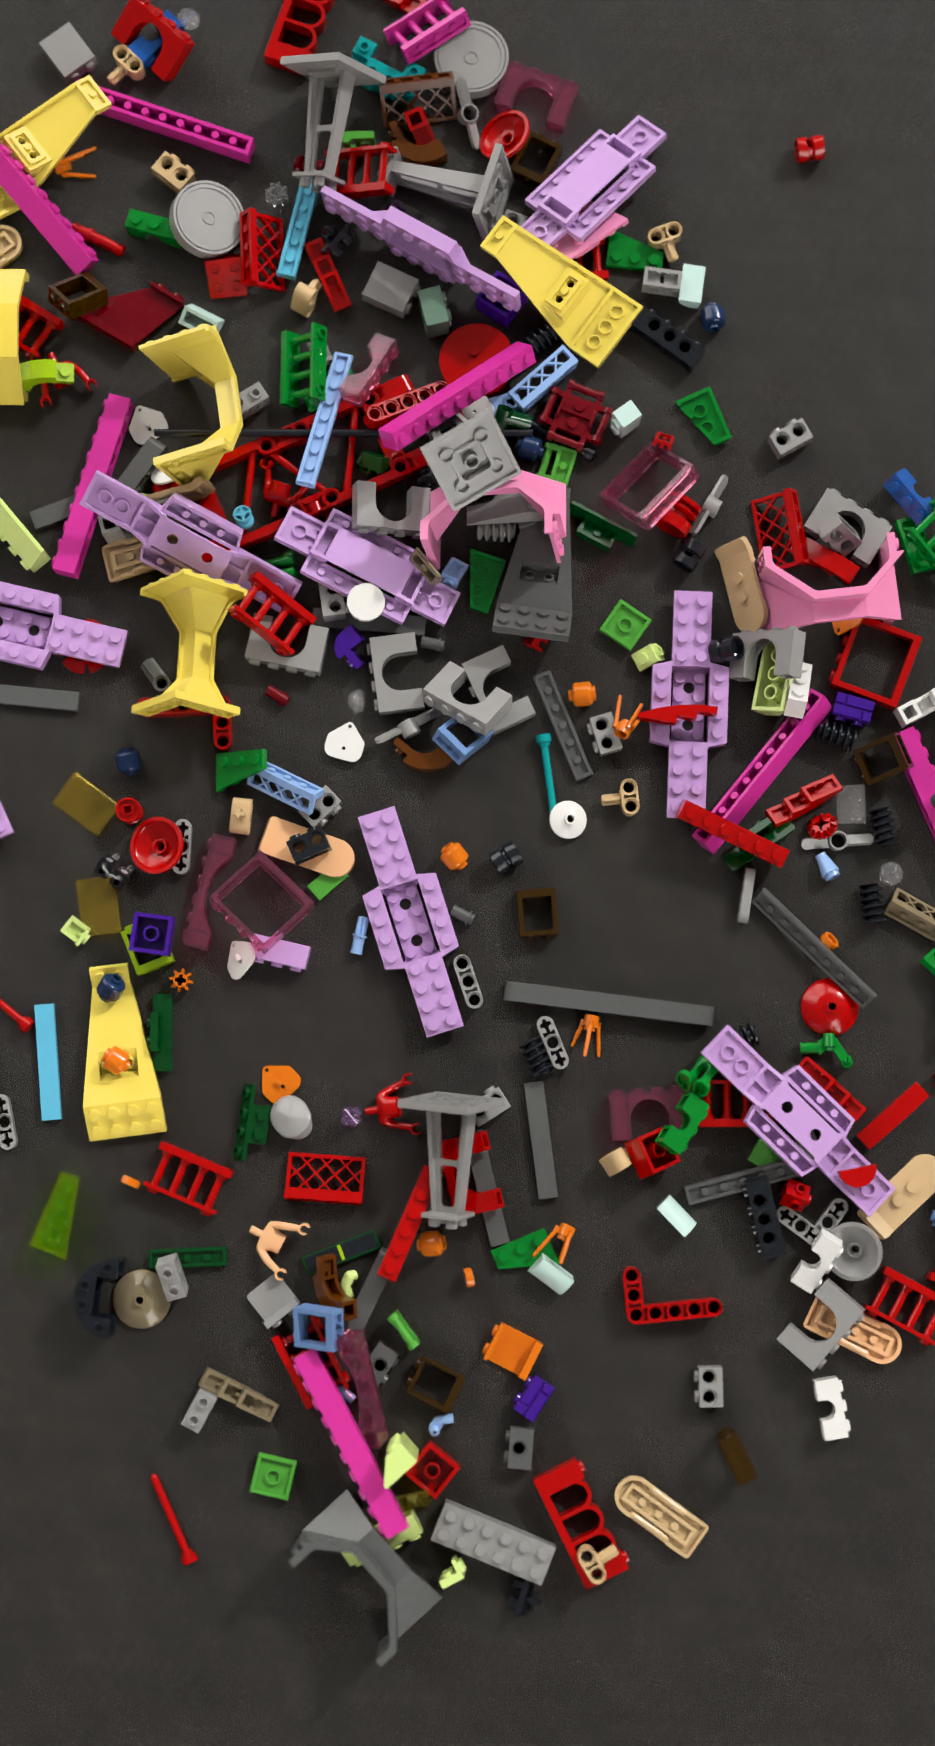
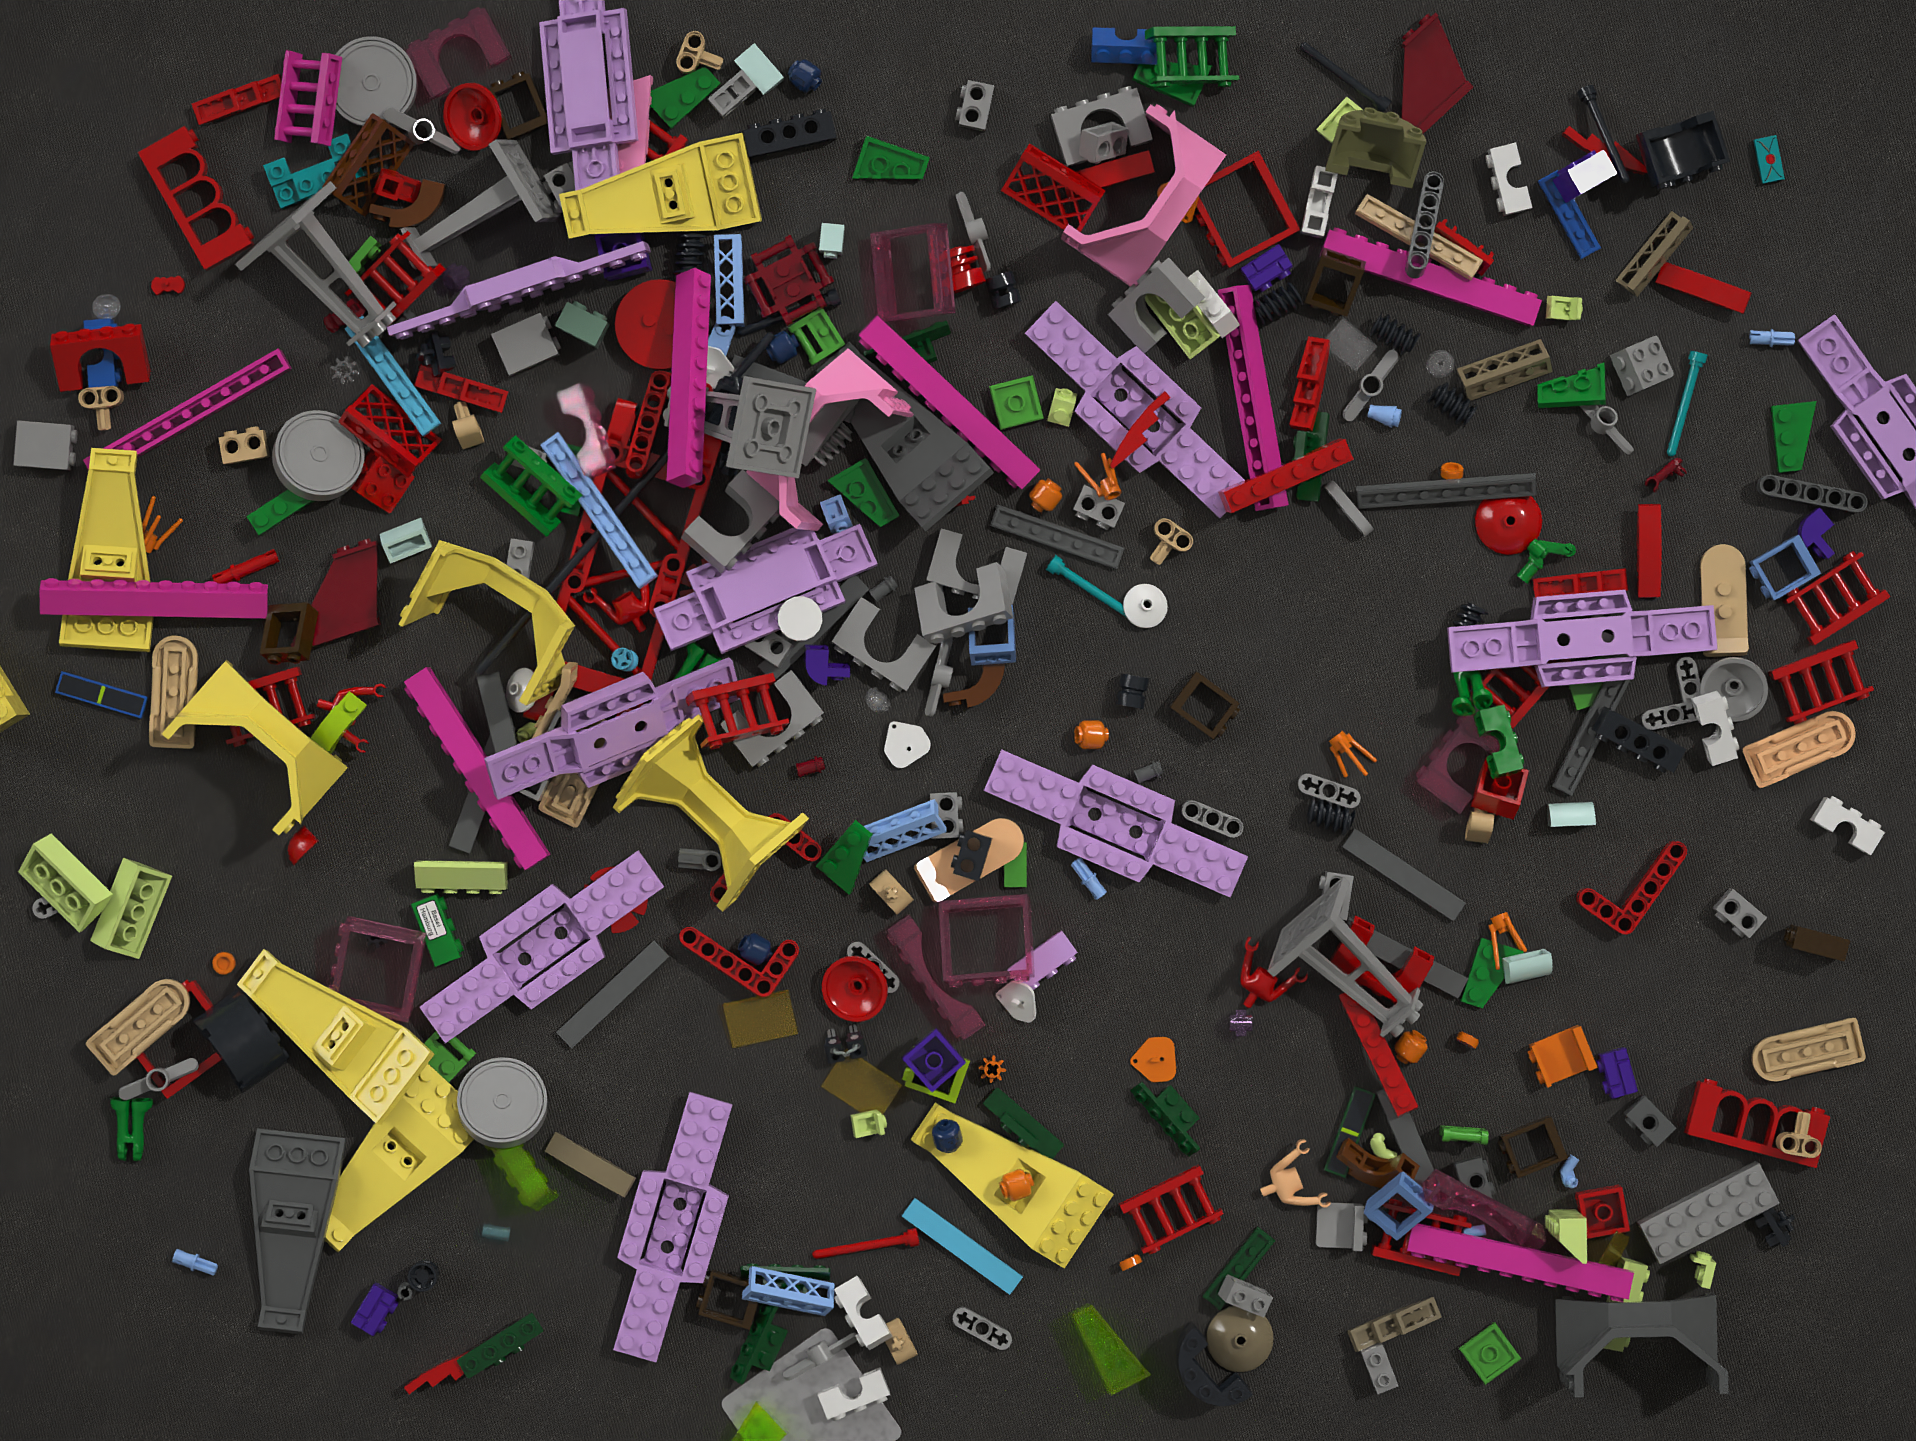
camera: 50 degrees left, 5 degrees up
red wheel [115,797,144,825] -> none
white piece [129,406,168,445] -> none
light grey piece [270,1095,312,1140] -> none
red fence [284,1152,366,1206] -> none
dark green piece [355,451,390,475] -> none
dark tan slope [409,547,442,586] -> none
dark green piece [494,404,532,429] -> none
dark grey beam [504,981,715,1027] -> none
red tile [652,431,675,451] -> none
black wheel [708,636,745,664] -> none
tan piece [715,536,768,632] -> none
light grey arch [777,1278,865,1371] -> none
red brick [779,1179,812,1212] -> none
red gear [807,812,838,840] -> none
red tile [837,1164,876,1187] -> none
none -> red piece [151,275,185,296]
none -> red beam [680,927,799,998]
none -> dark pink brick [858,315,1040,489]

